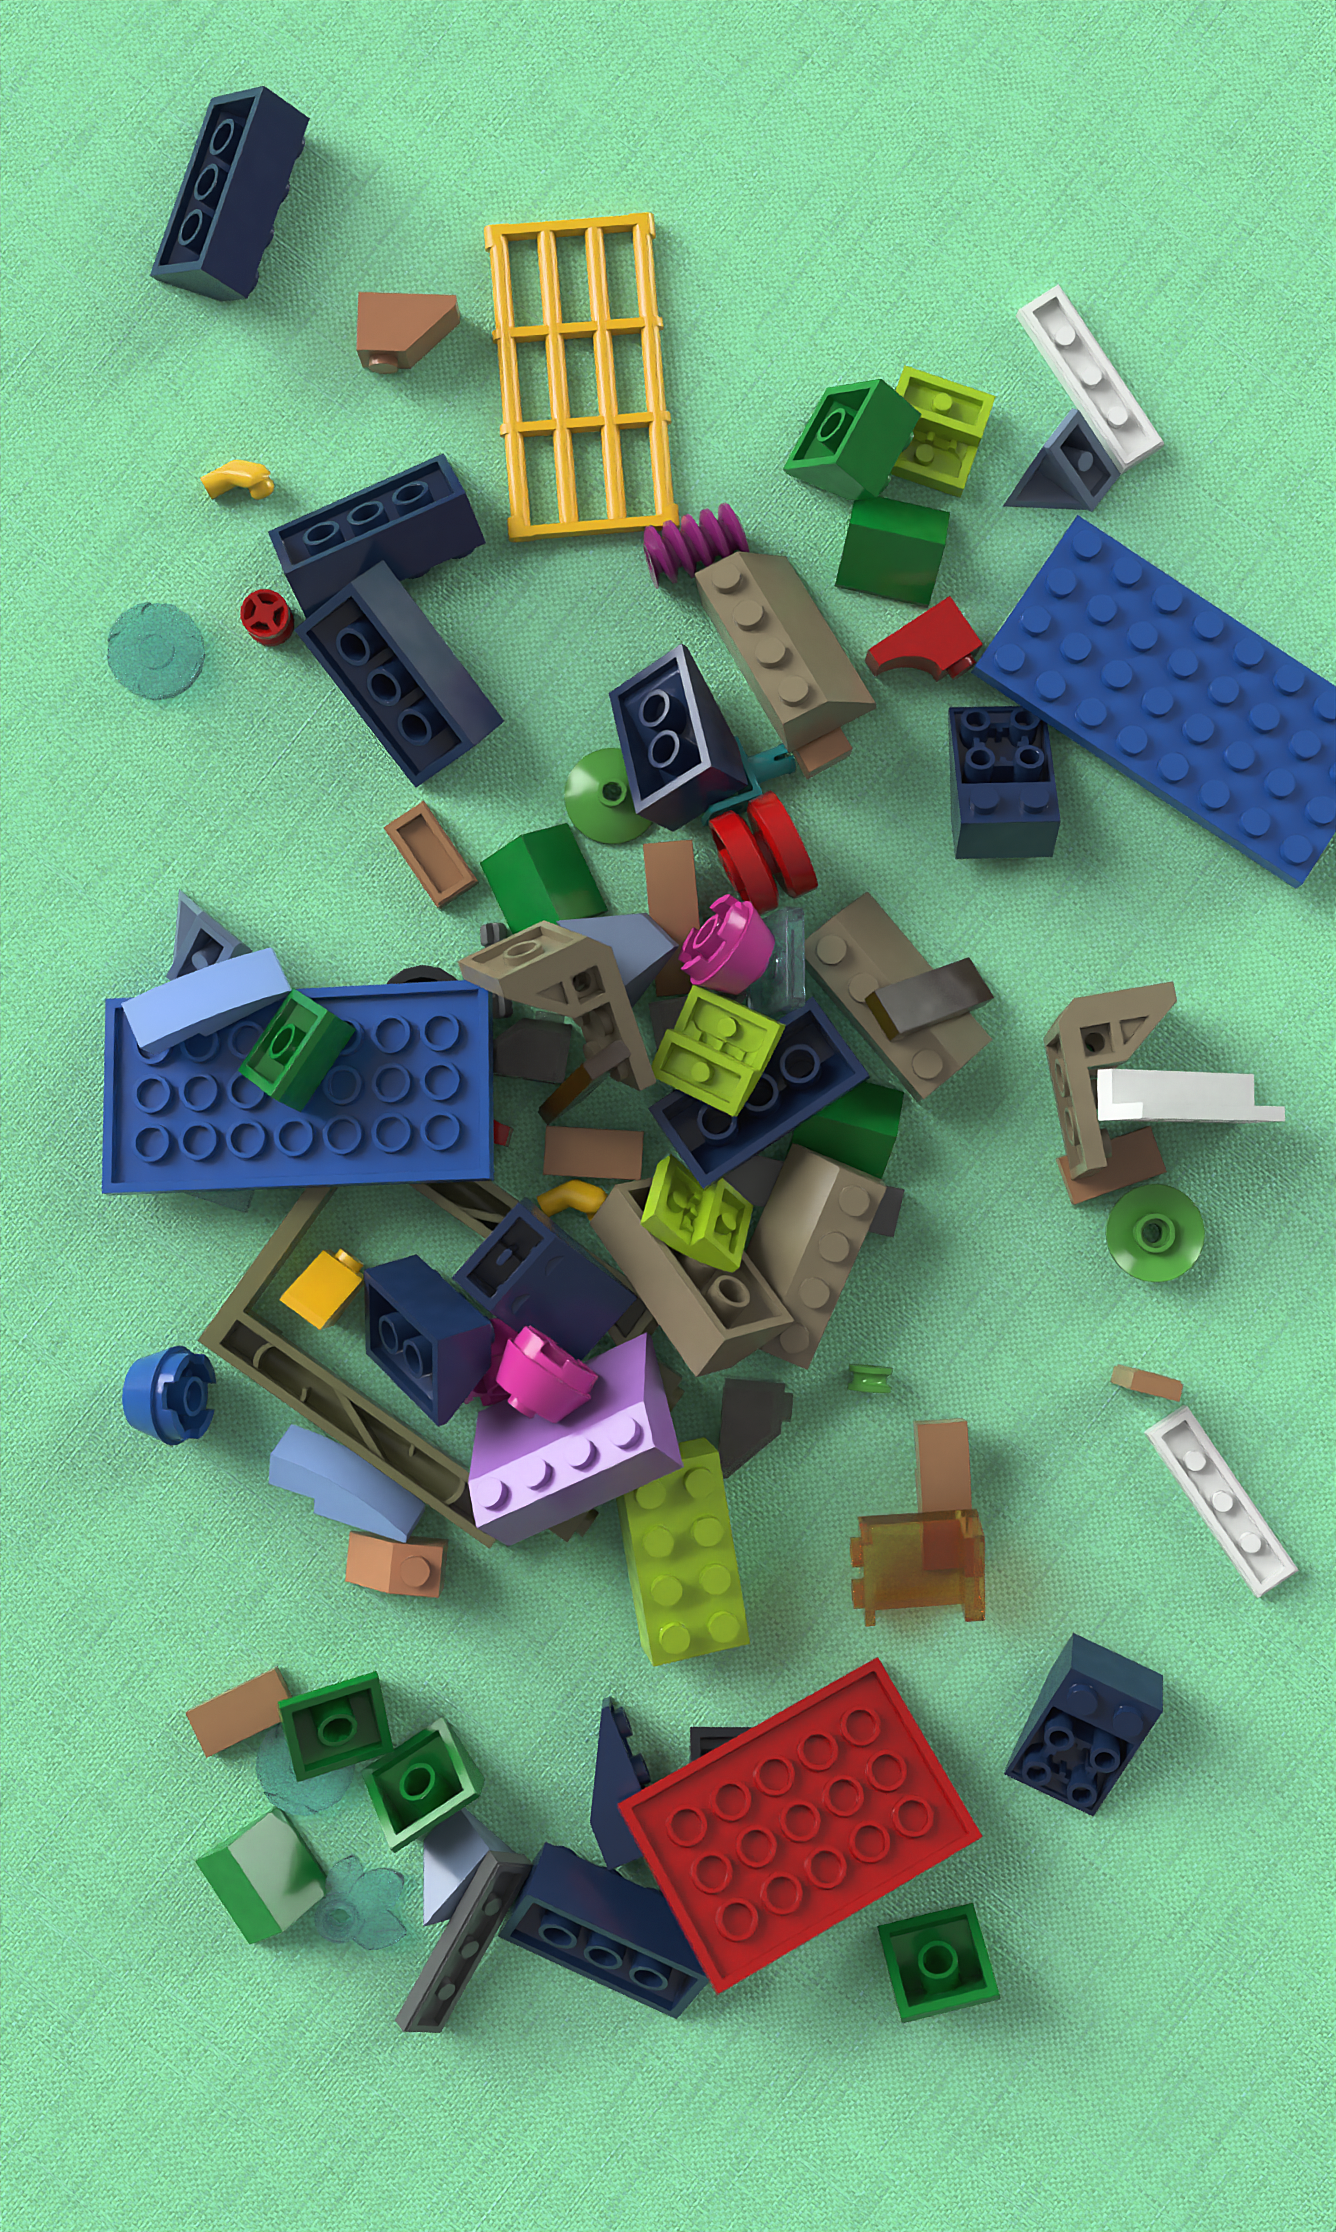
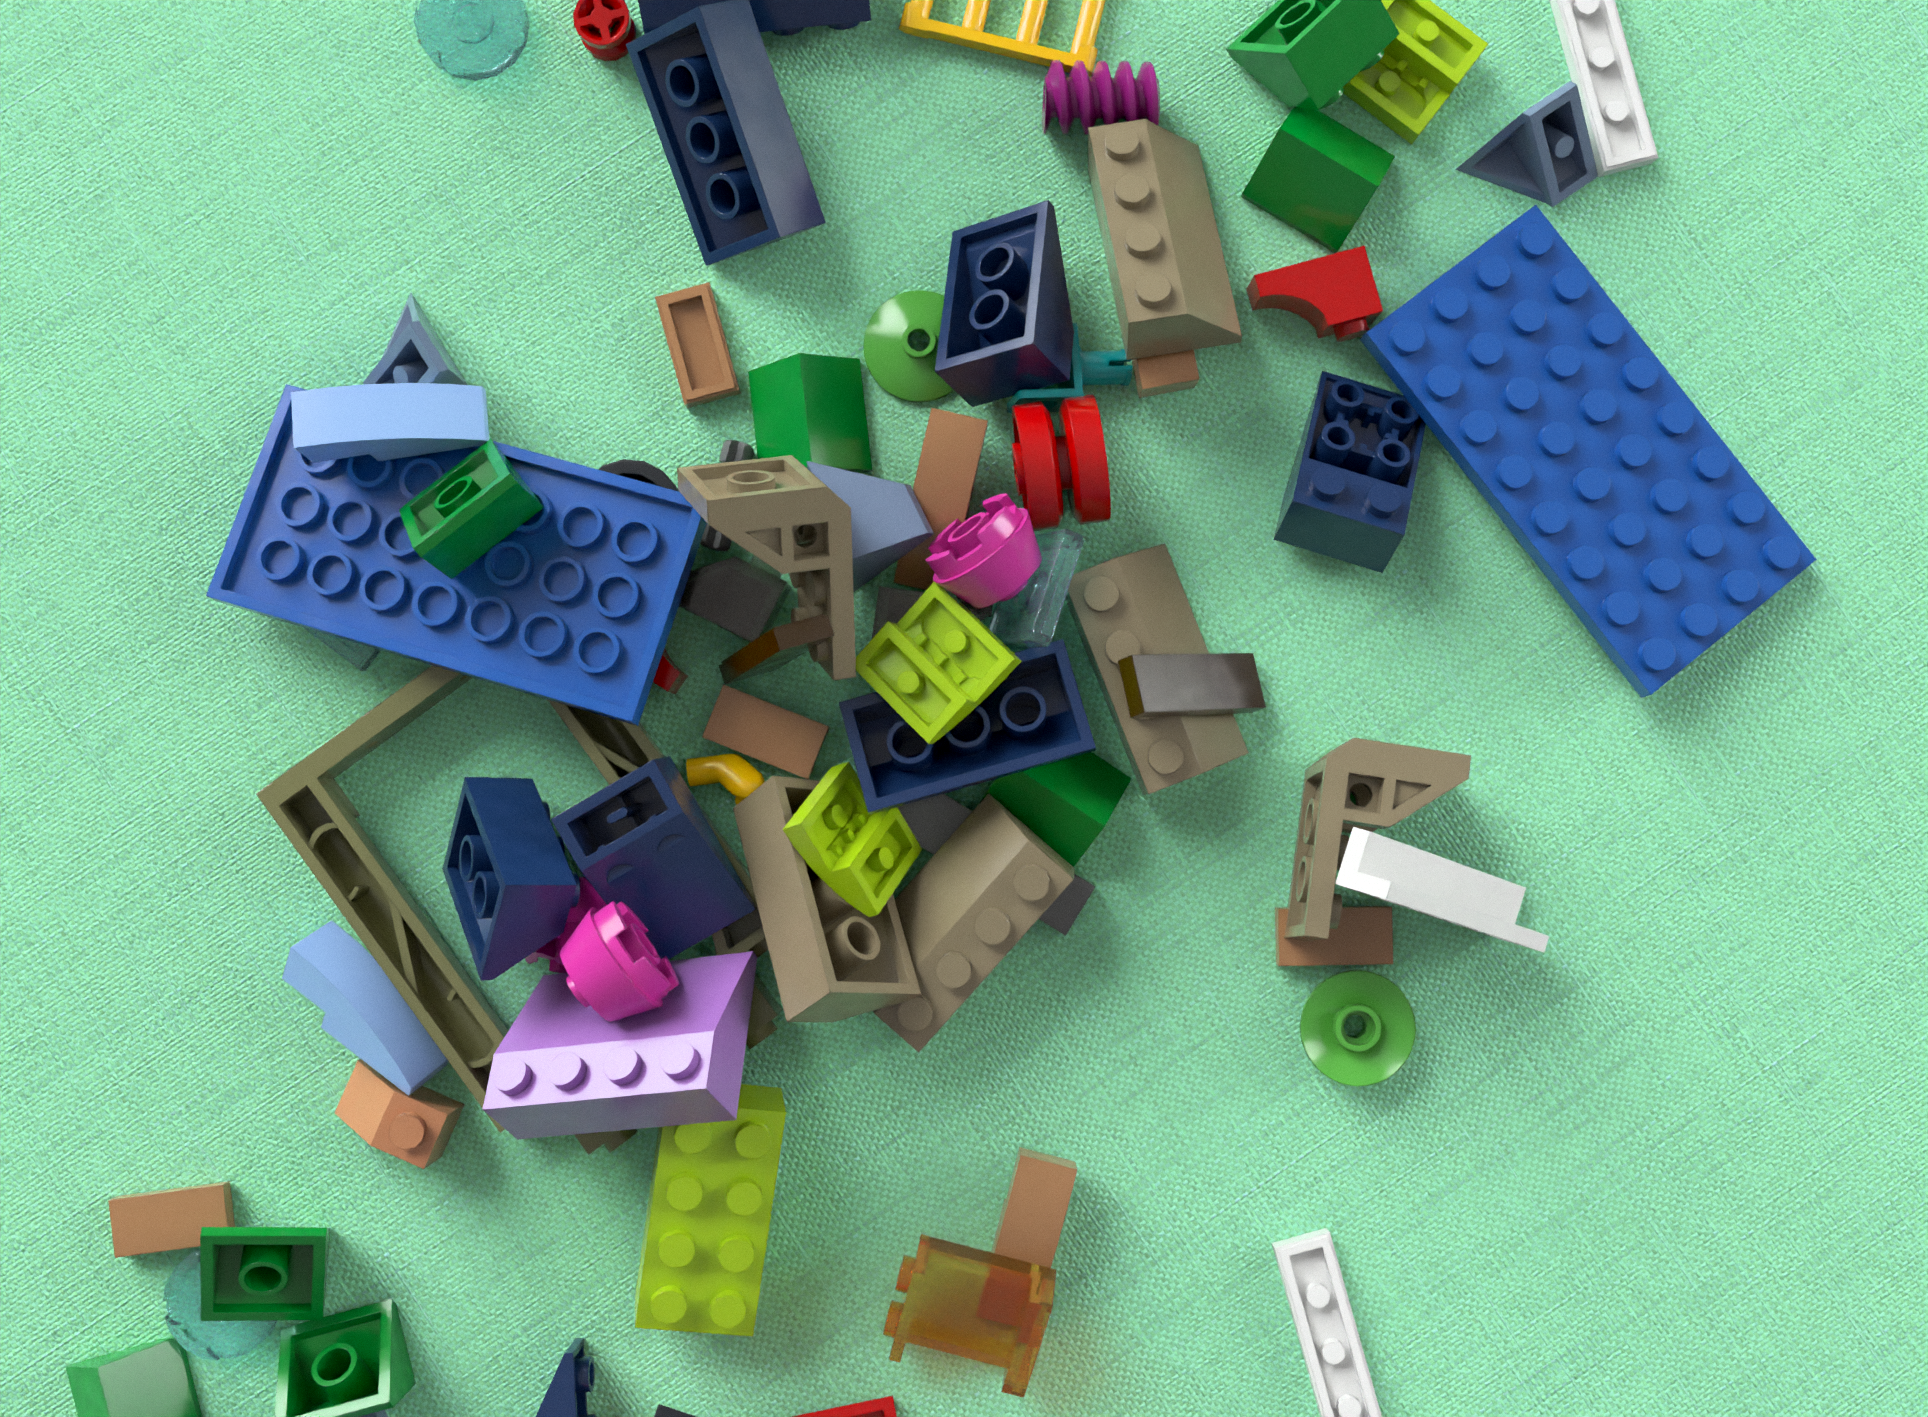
camera: 20 degrees right, 0 degrees up
blue cone [122,1346,216,1446] -> none
yellow slope [279,1248,364,1330] -> none
clear smoke slope [718,1375,793,1479] -> none
bright green bush [847,1364,893,1393] -> none
medium nougat tile [1111,1364,1184,1402] -> none

